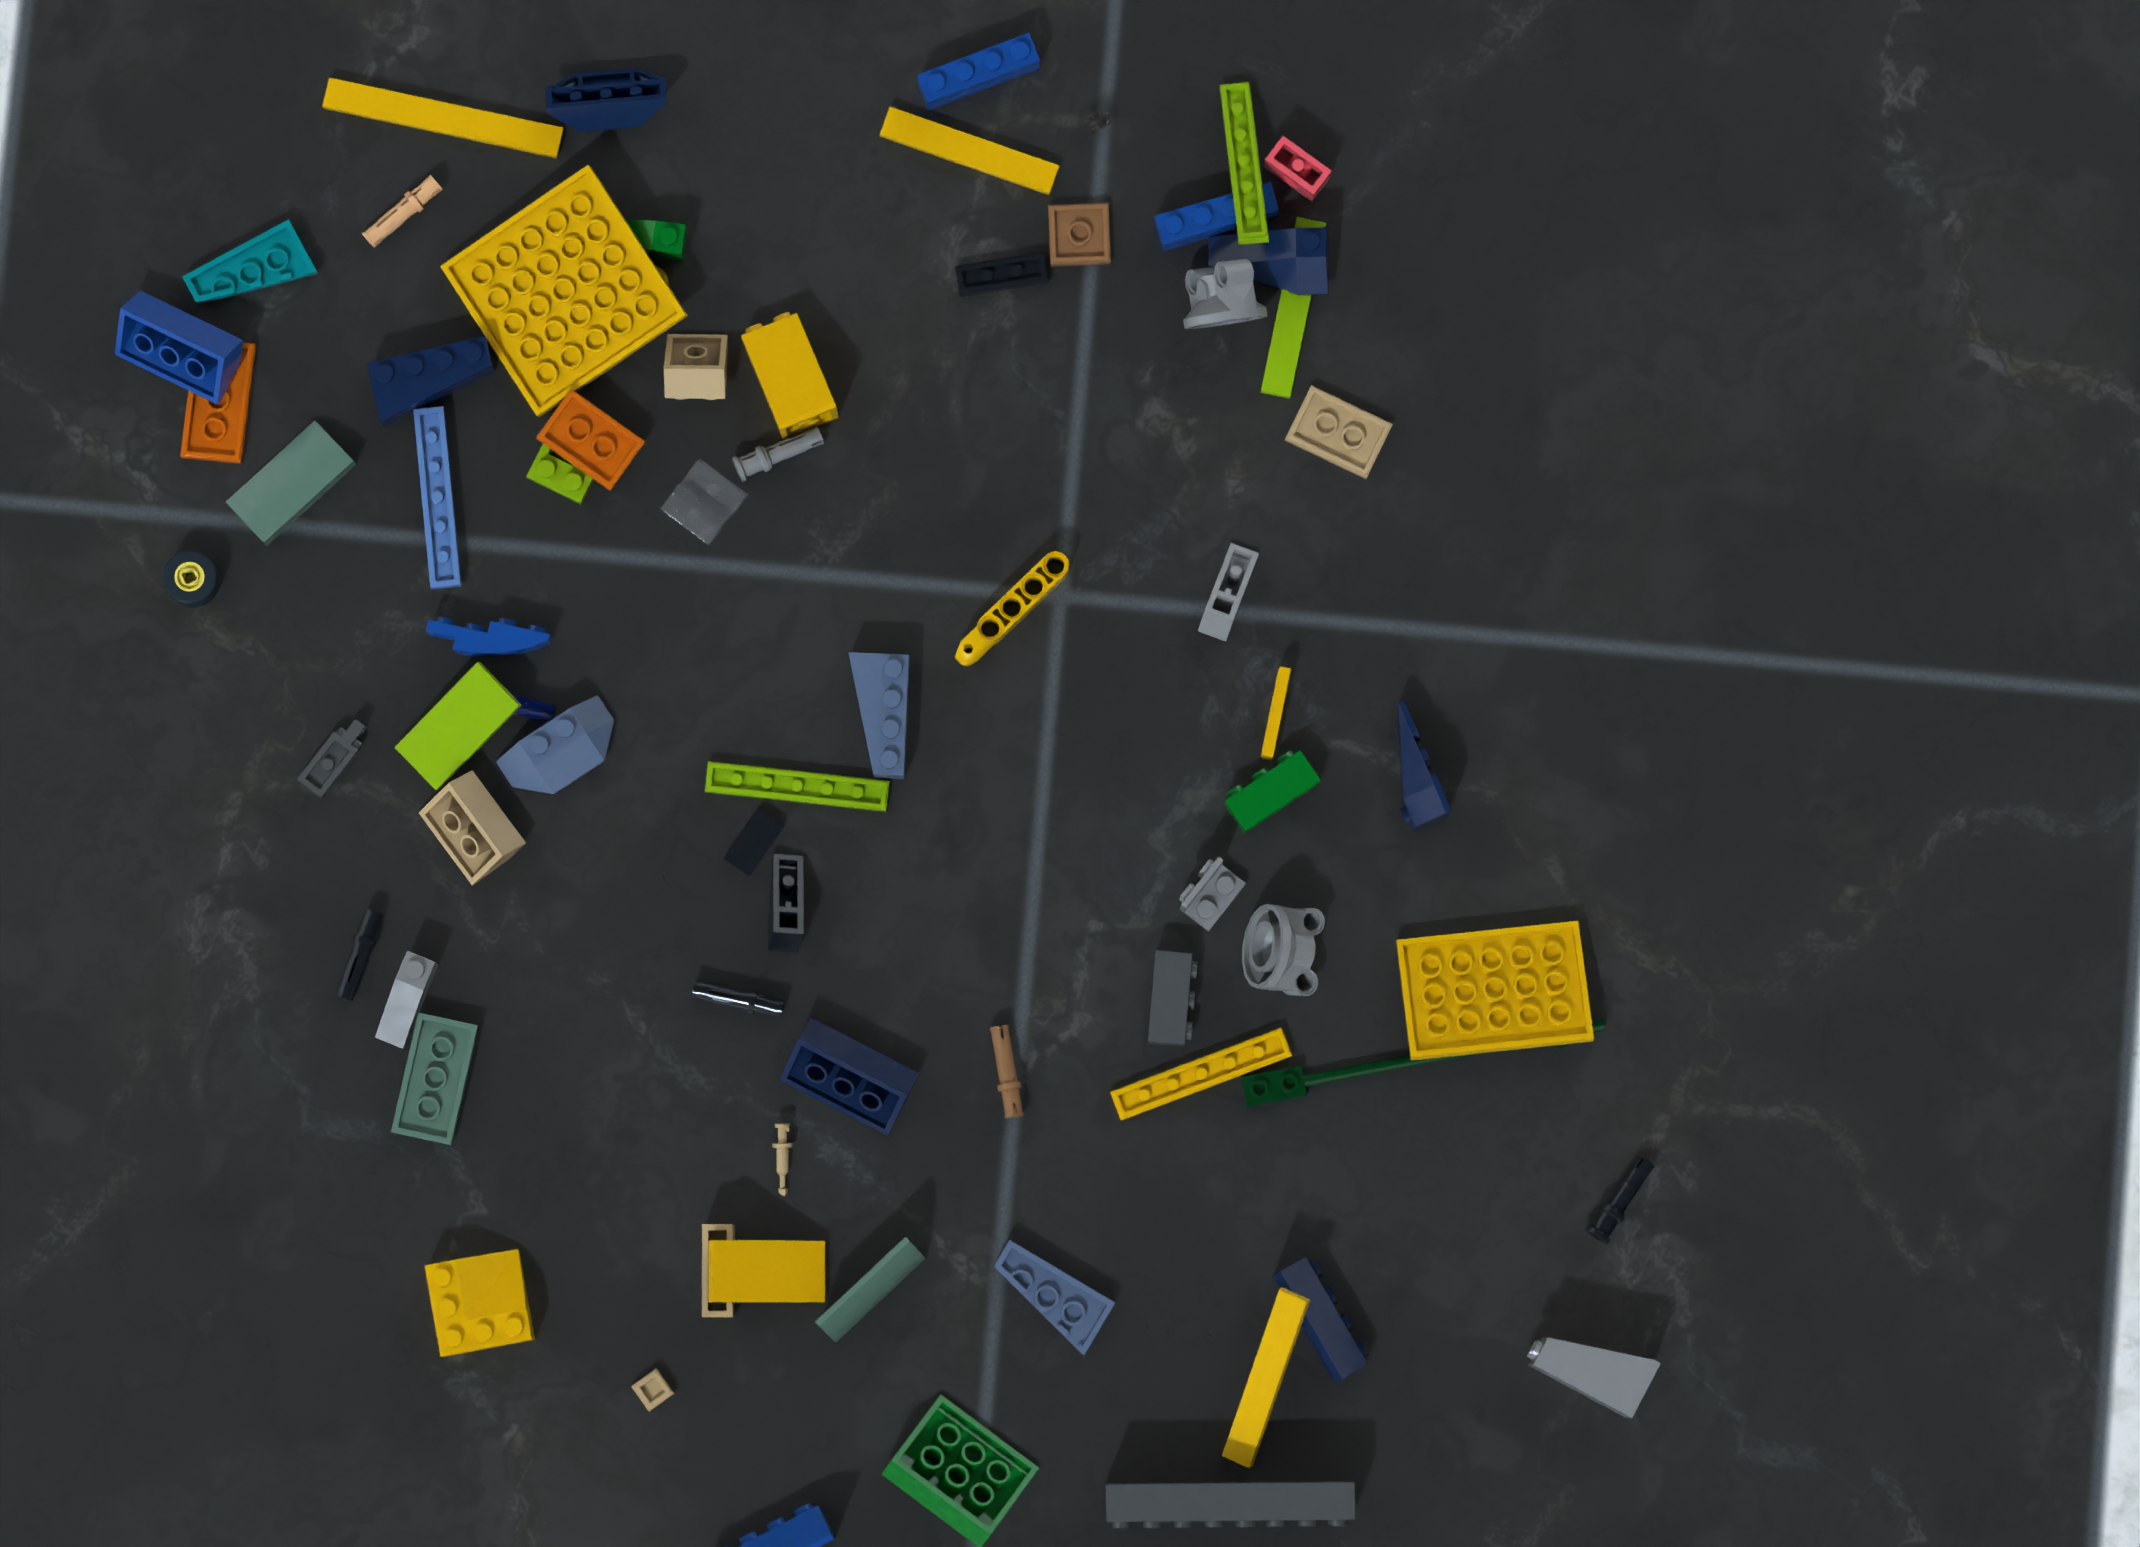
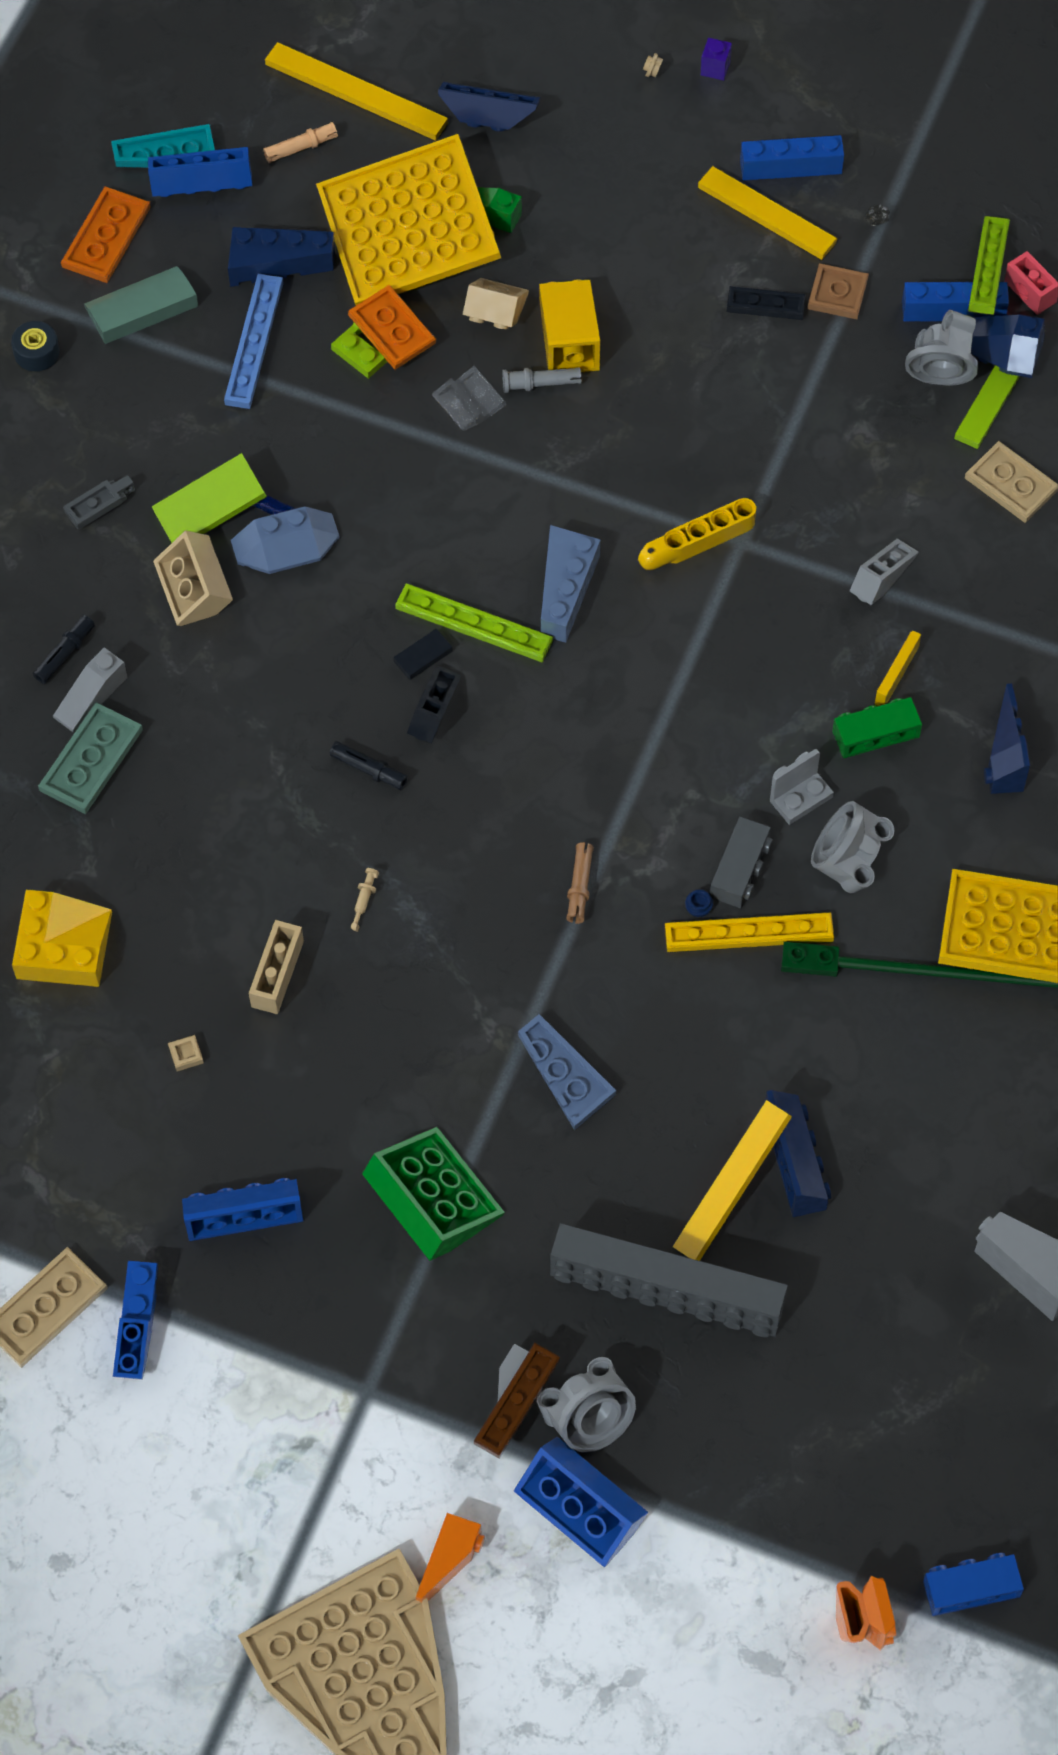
camera: 20 degrees right, 20 degrees down
blue slope [114,291,243,405] -> none
blue slope [426,617,552,657] -> none
yellow tile [708,1240,825,1303] -> none
dark blue slope [780,1018,920,1136] -> none
sand green slope [815,1237,926,1343] -> none
none -> blue brick [148,147,252,197]
none -> dark blue plate [685,890,713,917]

